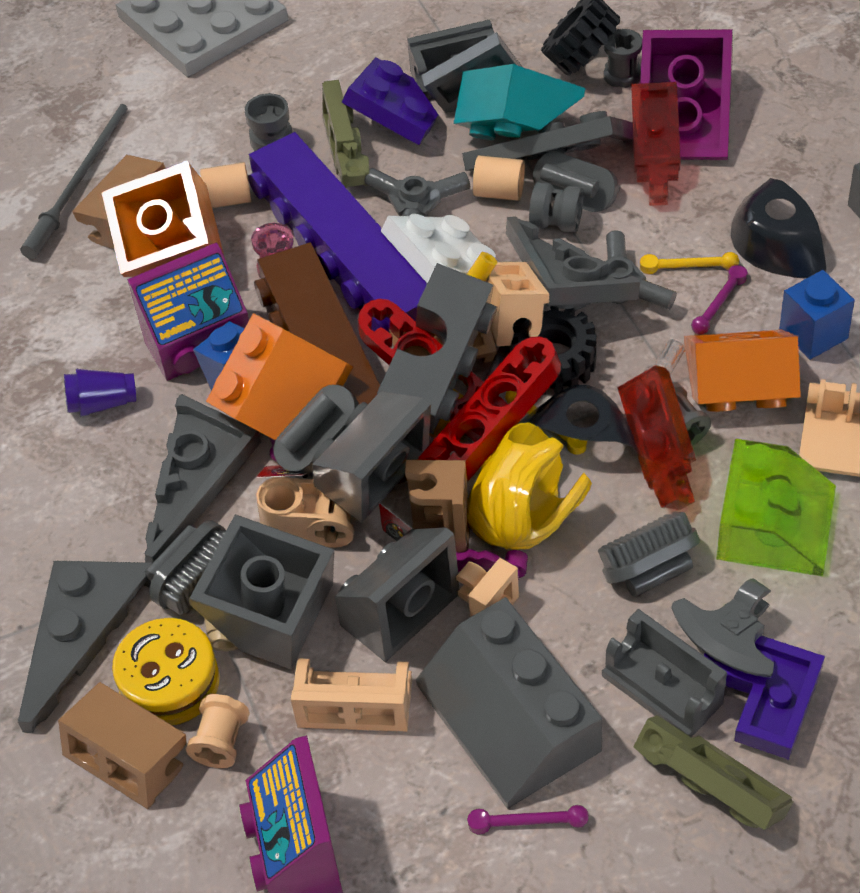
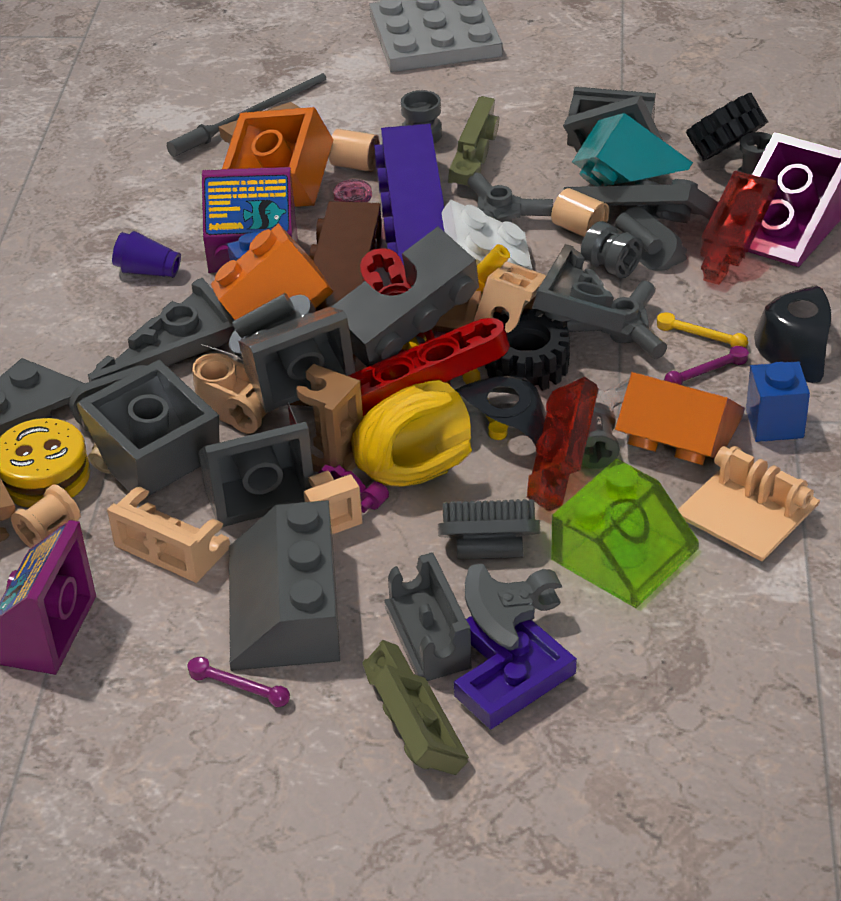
camera: 25 degrees right, 10 degrees down
dark purple plate [341,57,439,145] -> none

